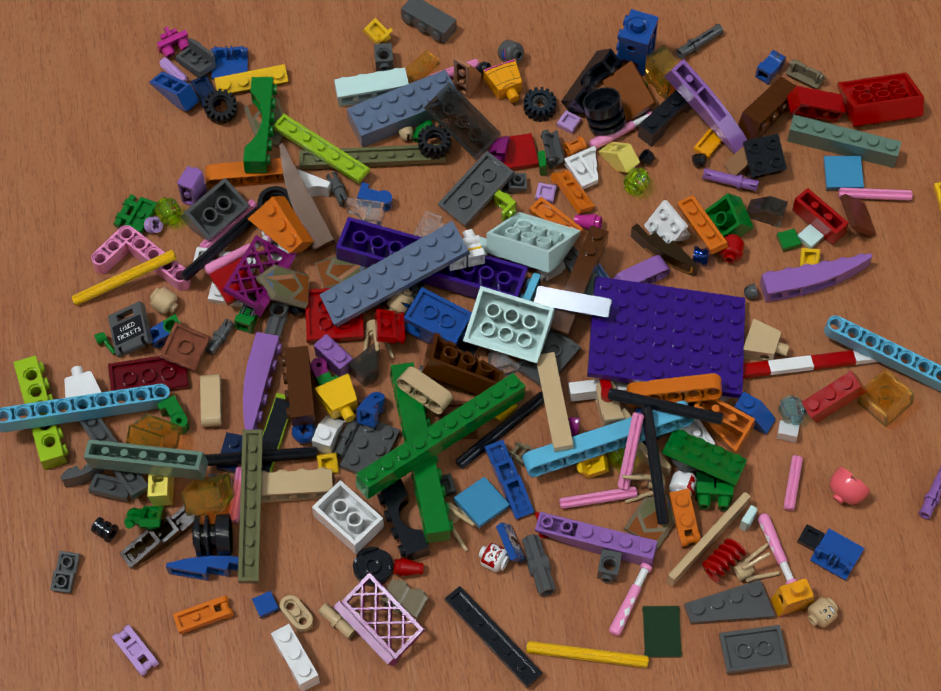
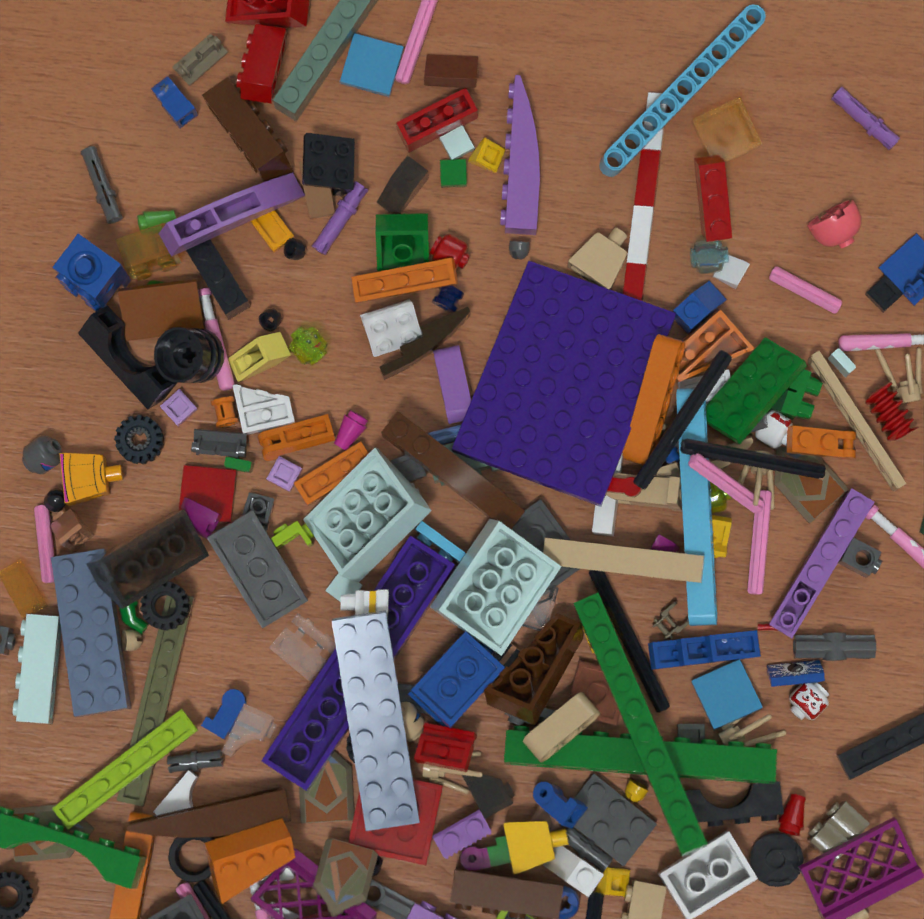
camera: 75 degrees left, 20 degrees up
tile [534,286,613,319] -> none

